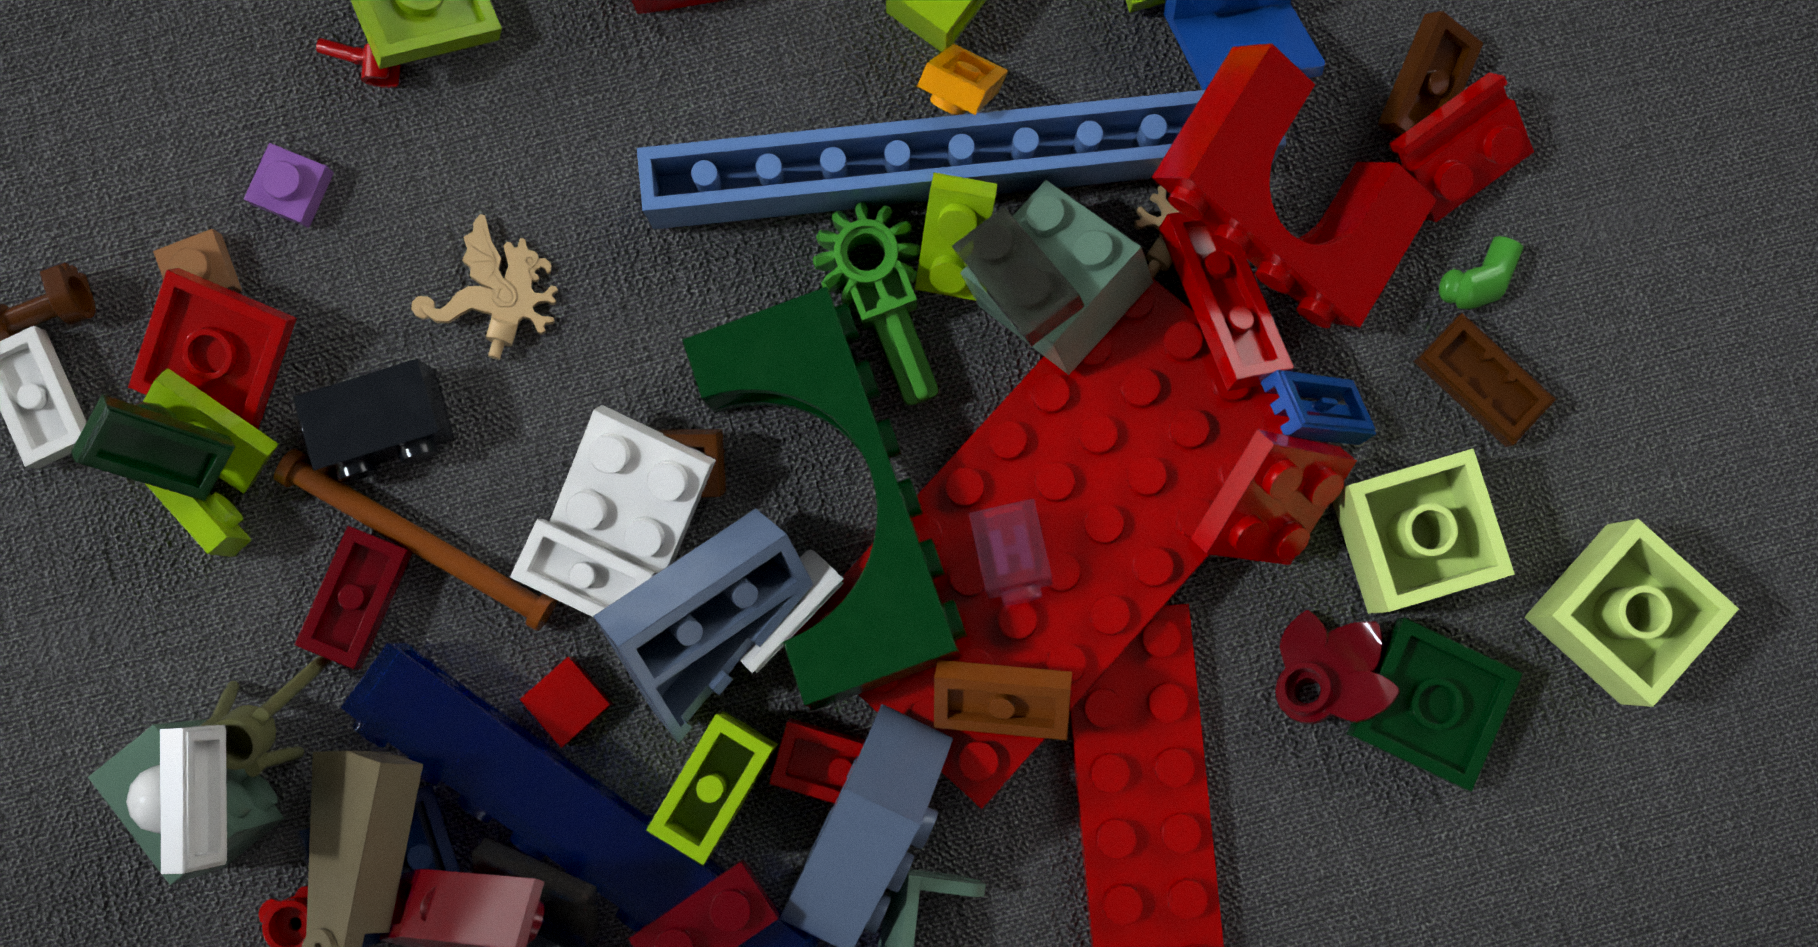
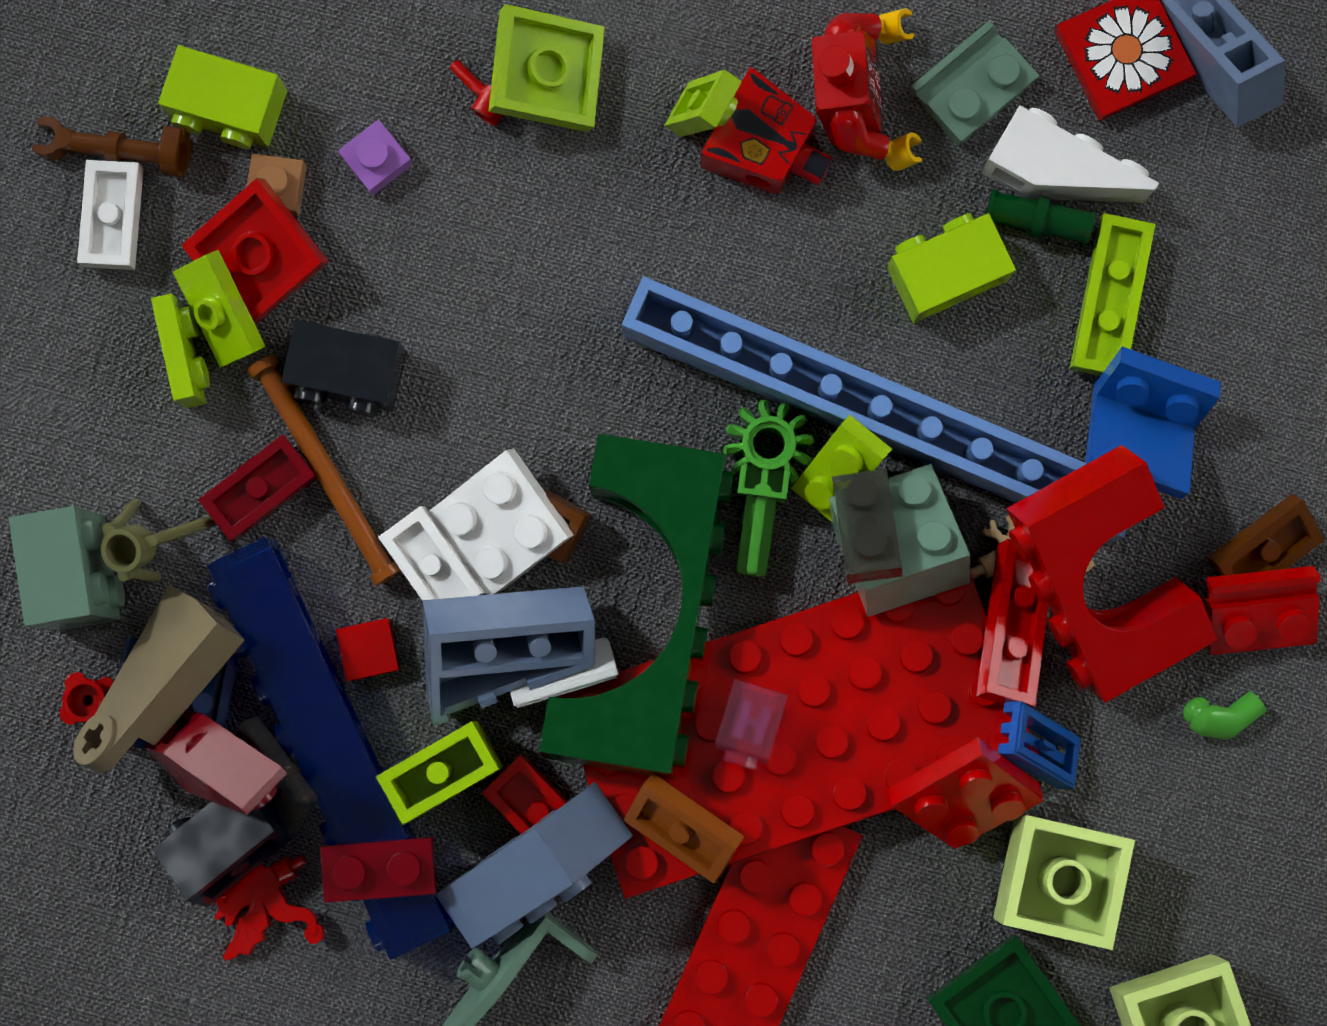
camera: 35 degrees right, 0 degrees up
dark green tile [71,394,235,501] -> none
white tile [126,725,227,874] -> none
tan piece [411,214,558,360] -> none
light orange plate [917,44,1009,115] -> none
dark red plate [1275,610,1400,724] -> none
reddish brown plate [1413,313,1556,447] -> none
none -> lime brick [158,45,288,150]

